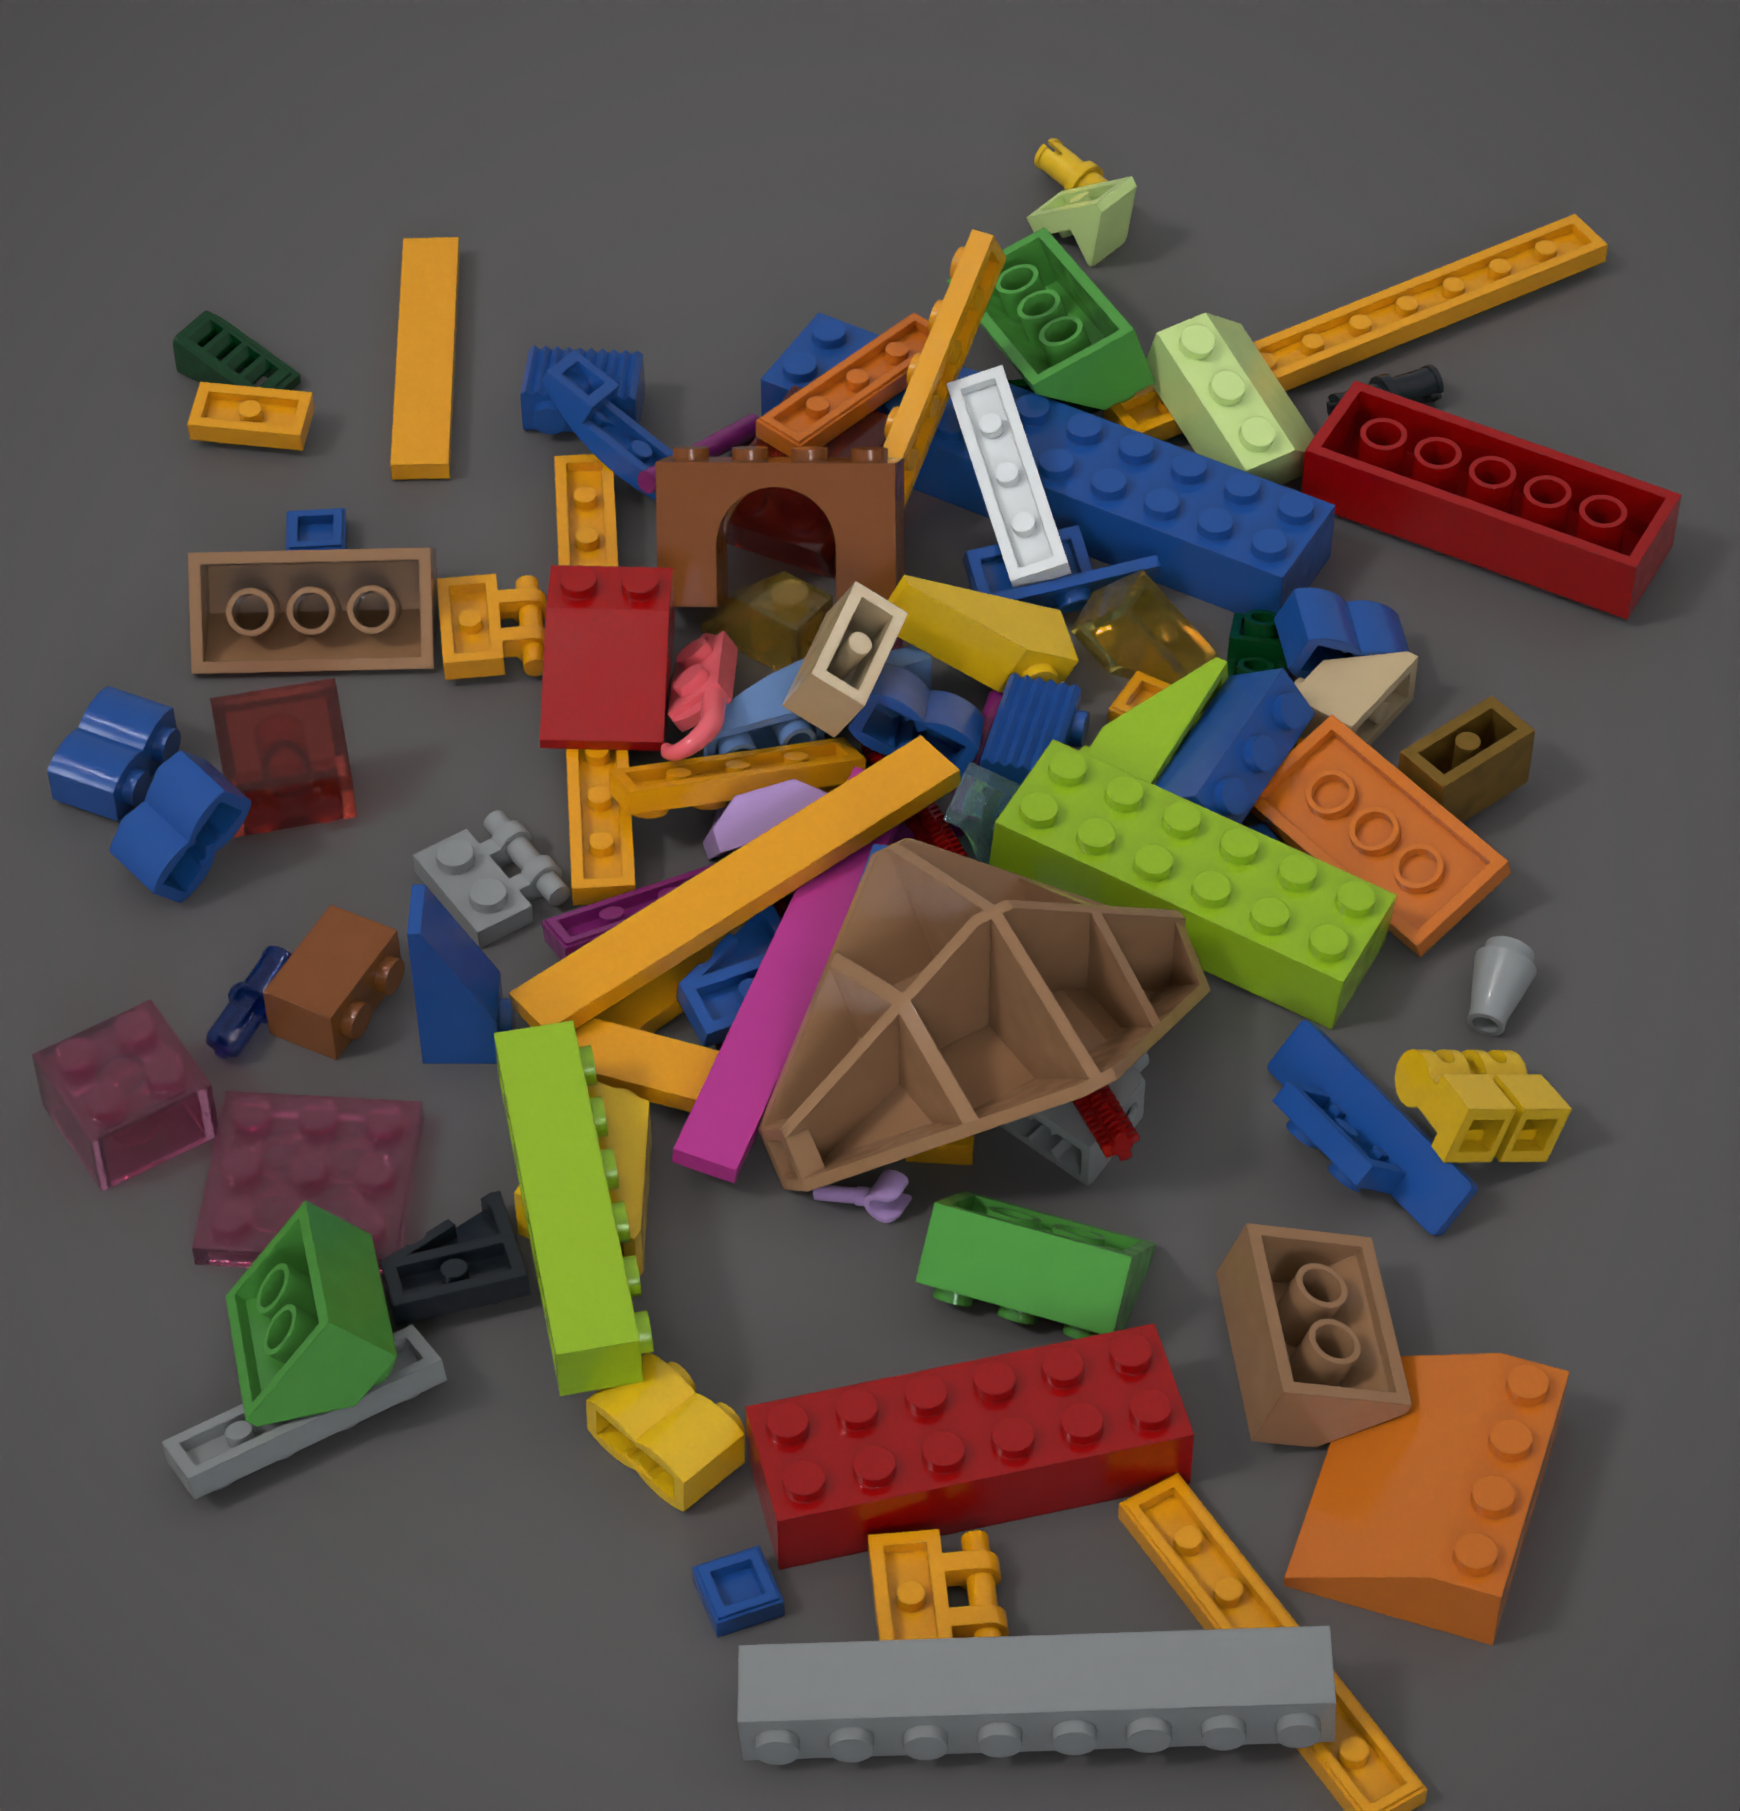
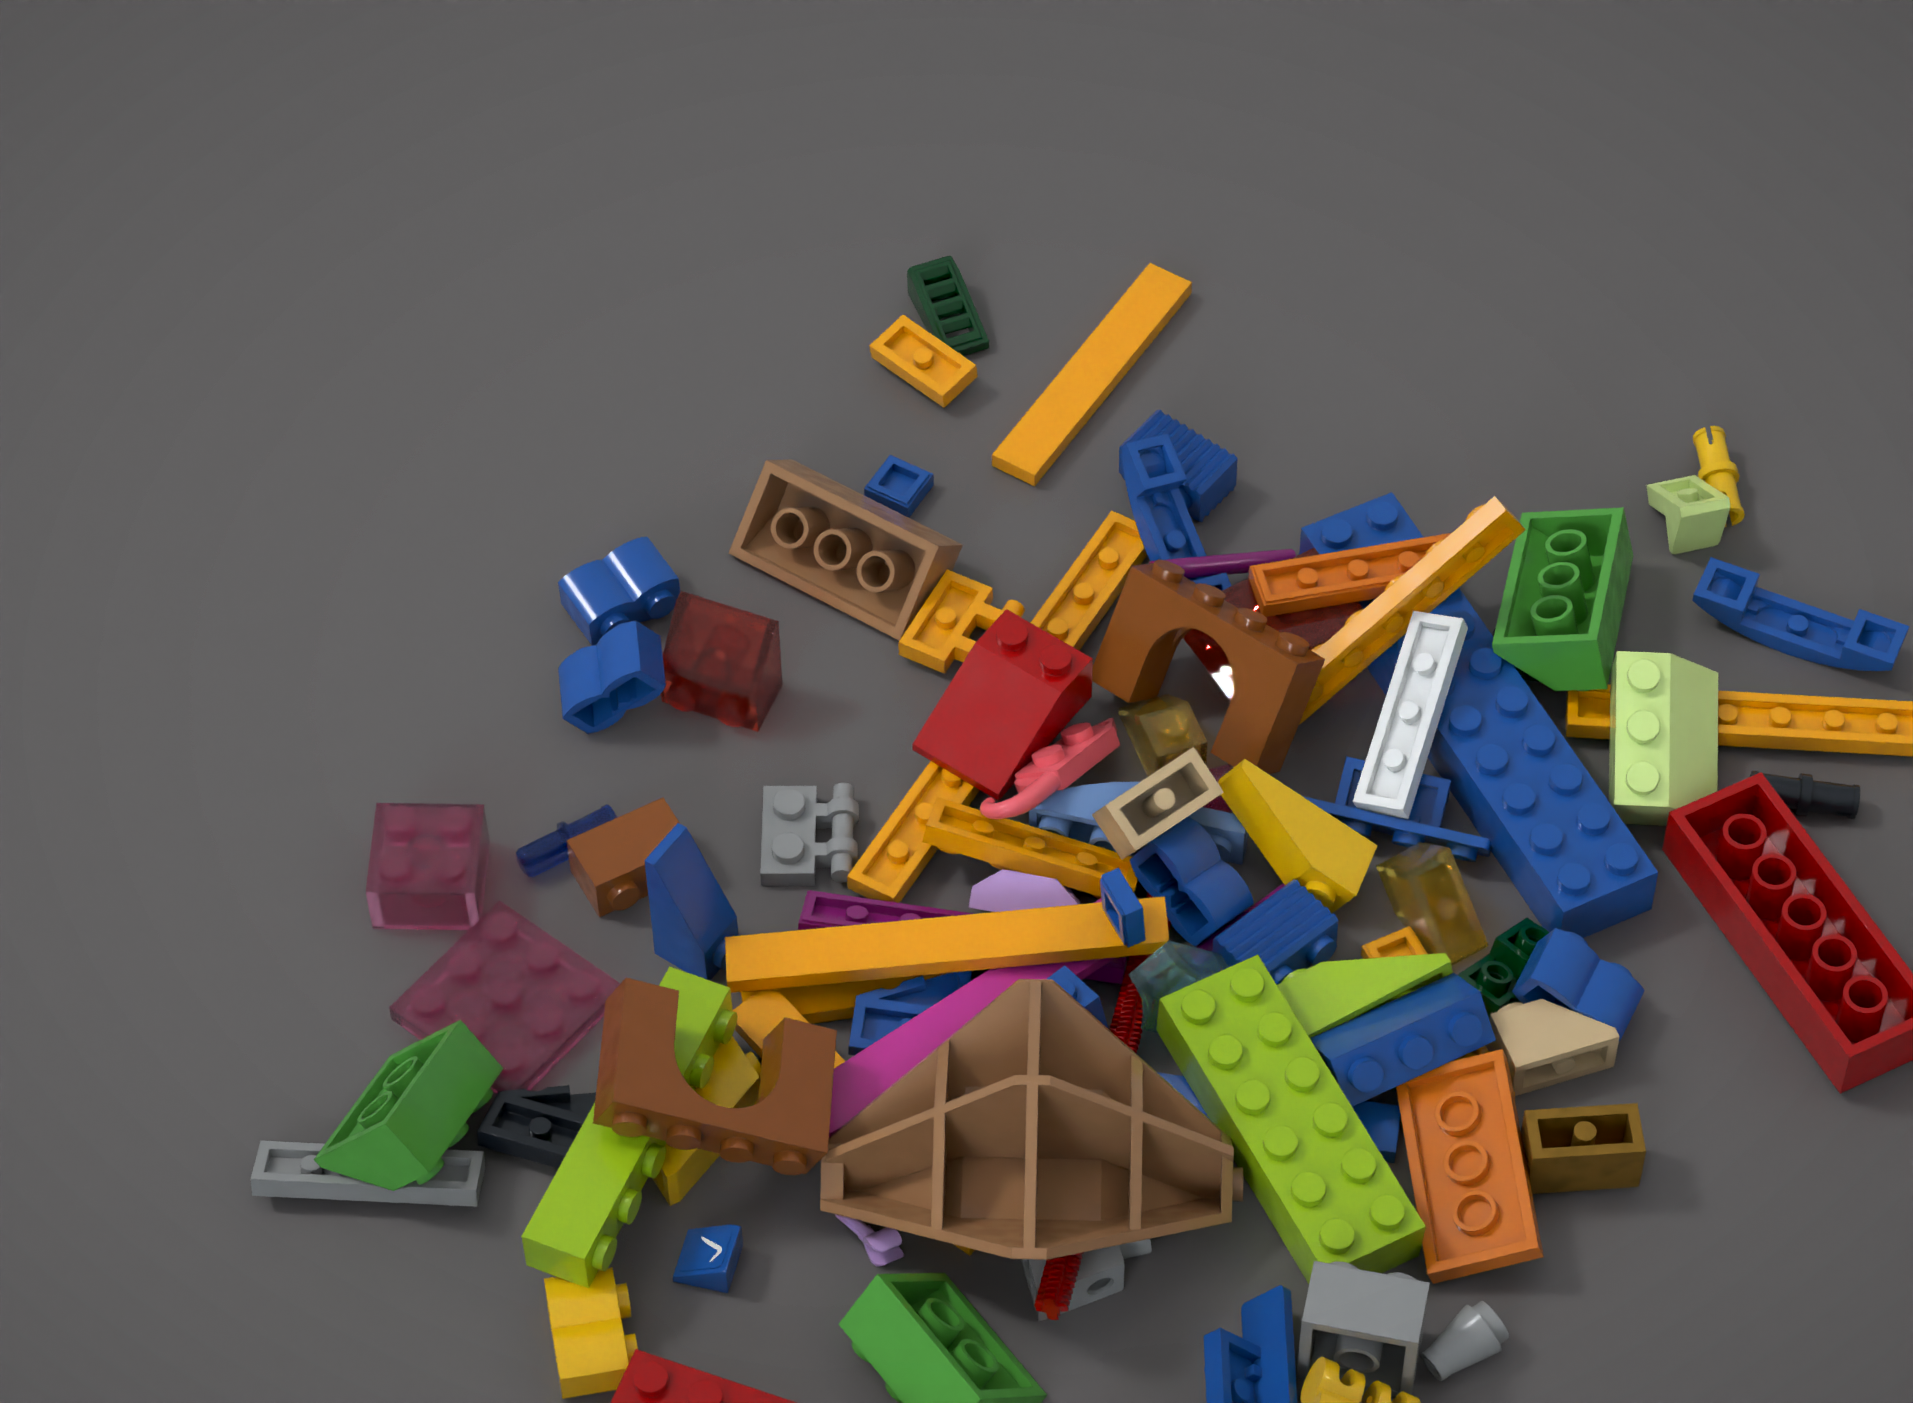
camera: 35 degrees right, 5 degrees up
none -> dark orange arch [593,977,837,1175]
none -> blue slope [673,1225,743,1293]
none -> blue tile [1100,868,1146,948]
none -> light grey brick [1296,1261,1430,1397]
none -> blue slope [1692,557,1909,671]

